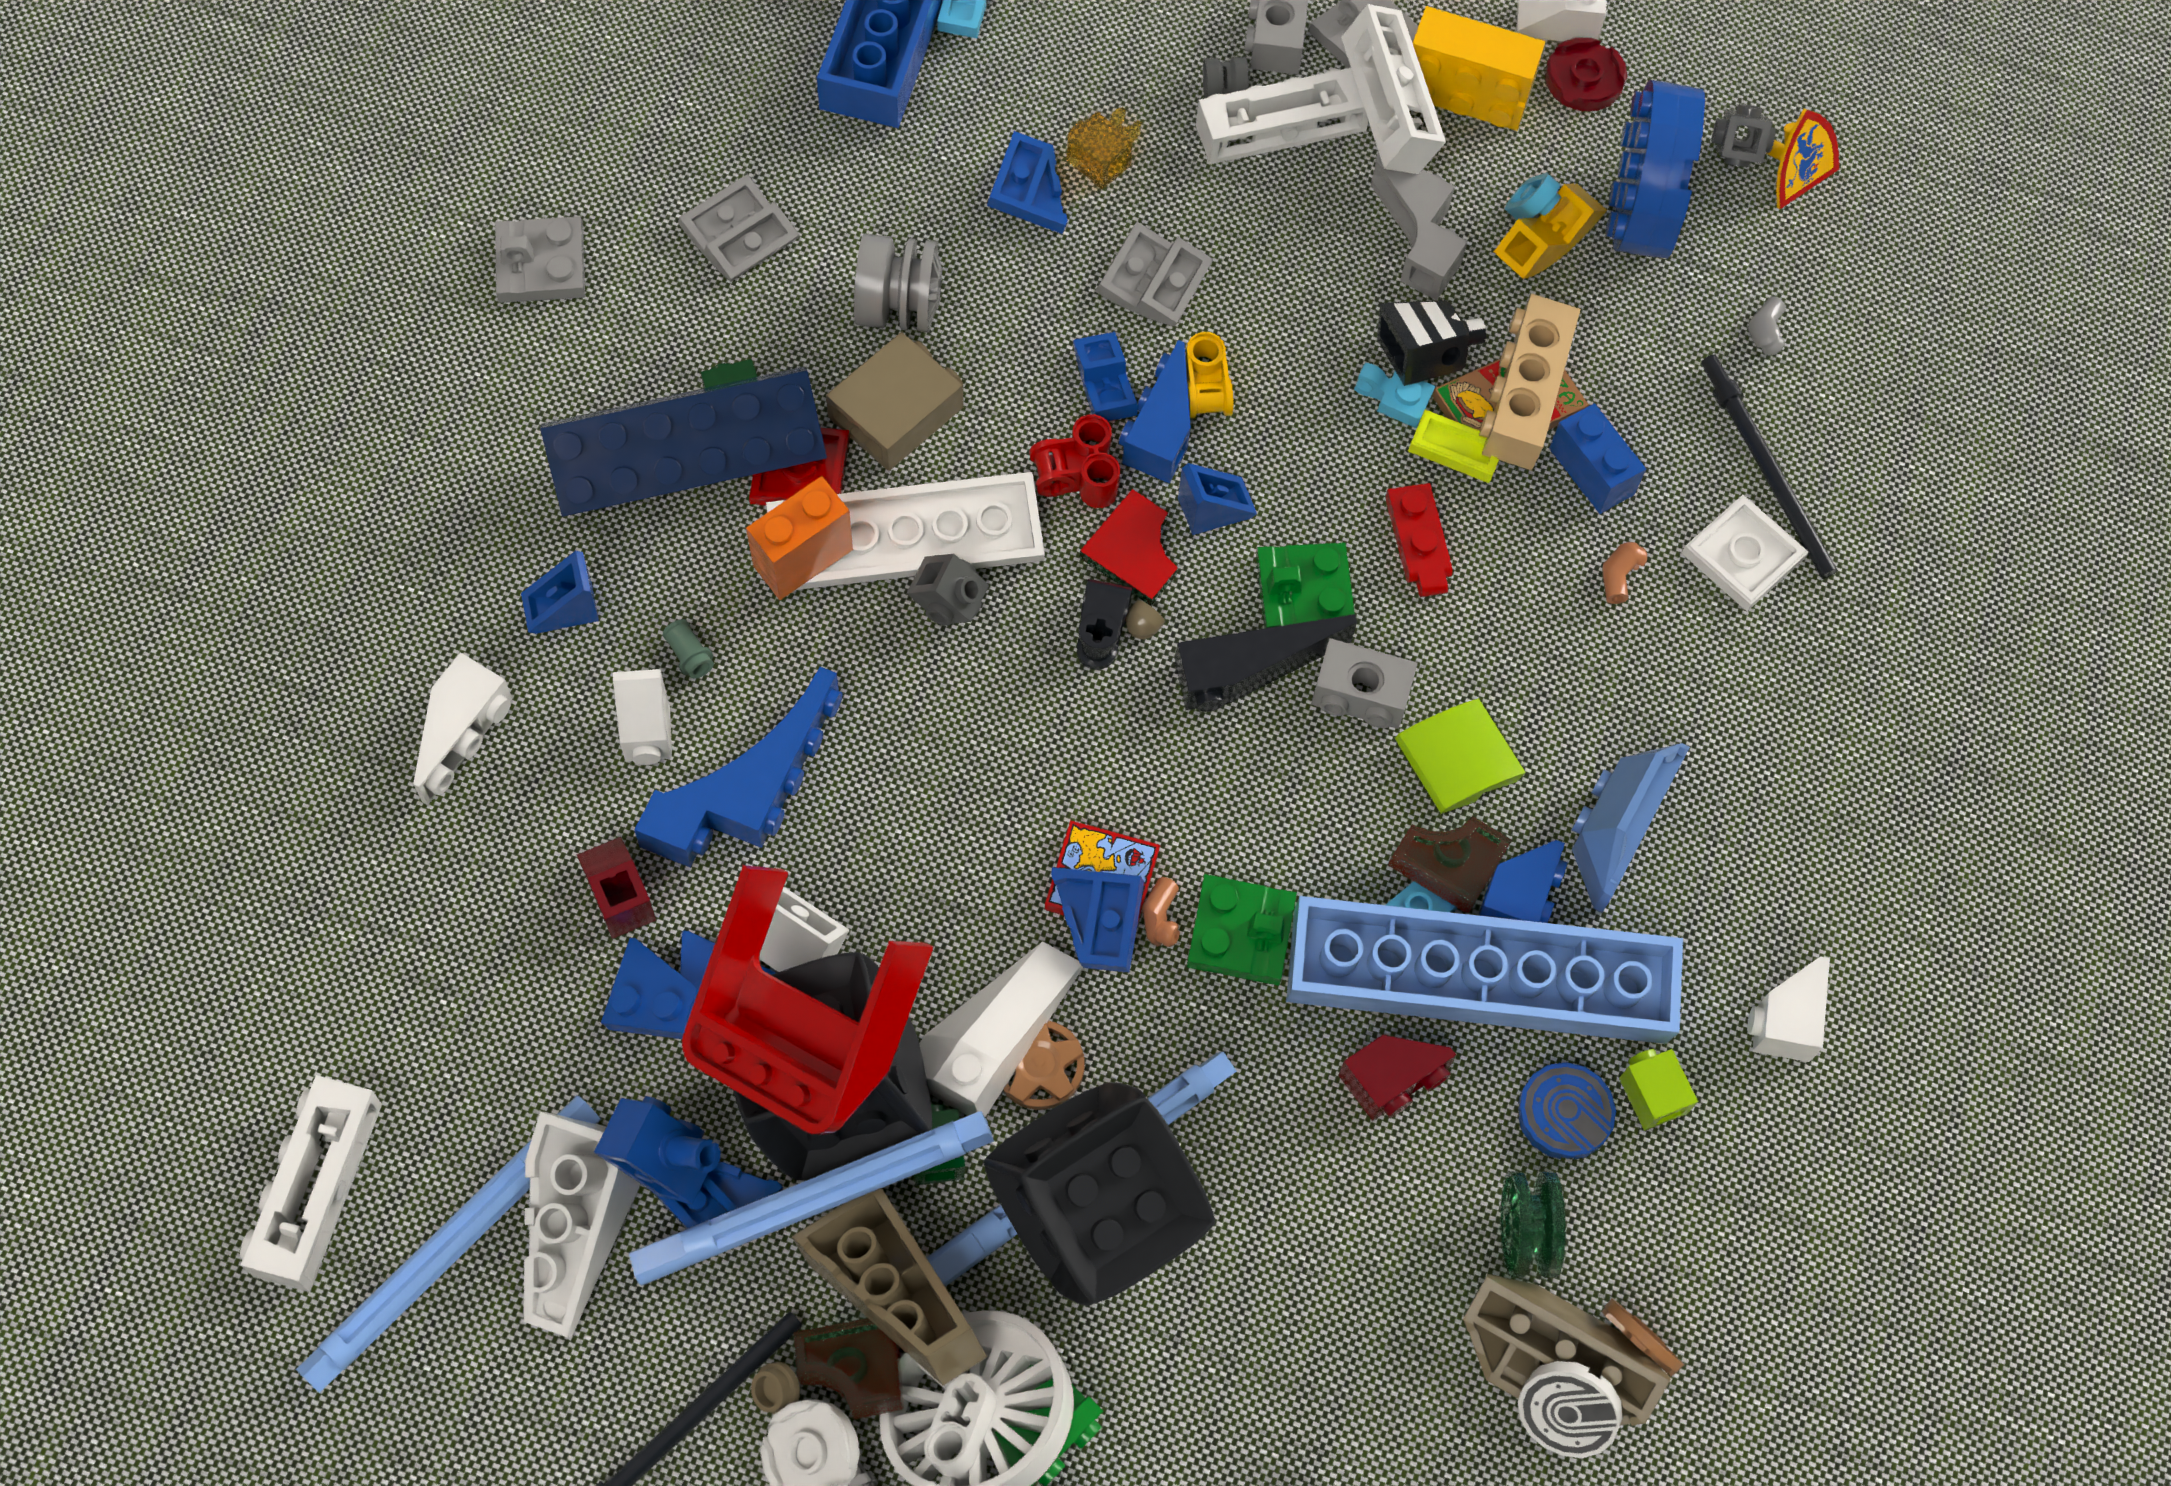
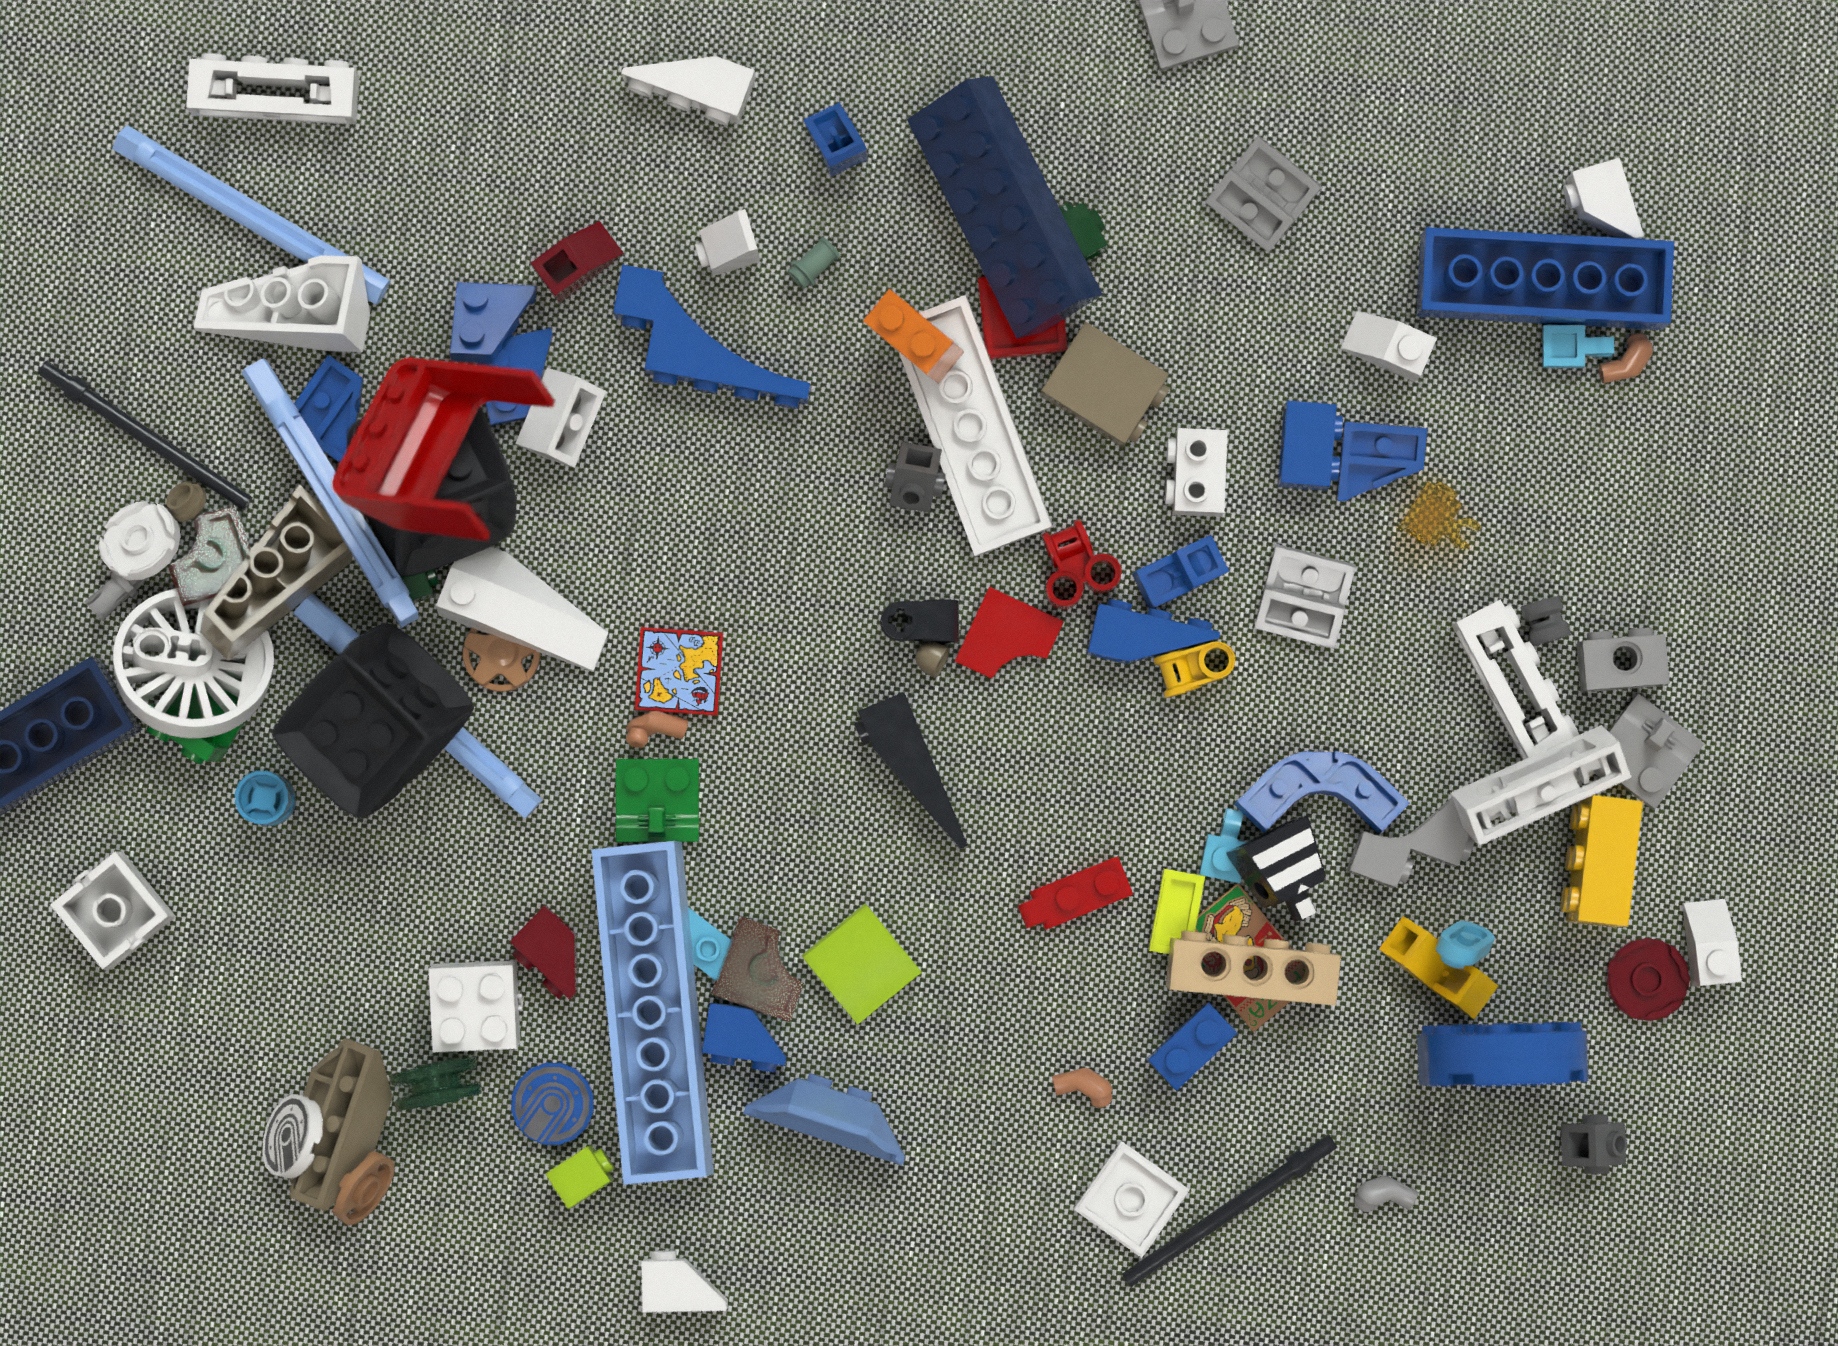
camera: 80 degrees right, 20 degrees up
blue brick [594,1096,720,1204] -> none
light grey wheel [854,234,942,333] -> none
blue wing [1051,867,1144,973] -> none
blue slope [1178,463,1257,535] -> none
green hinge [1256,542,1355,629] -> none
light grey brick [1311,638,1418,729] -> none
shield [1767,108,1839,209] -> none
none -> dark azure wheel [235,771,296,826]
none -> white brick [429,960,523,1052]
none -> white brick [1165,428,1228,517]
none -> plate [1234,750,1410,834]
none -> blue brick [1277,400,1343,491]
none -> white slope [1340,311,1437,382]

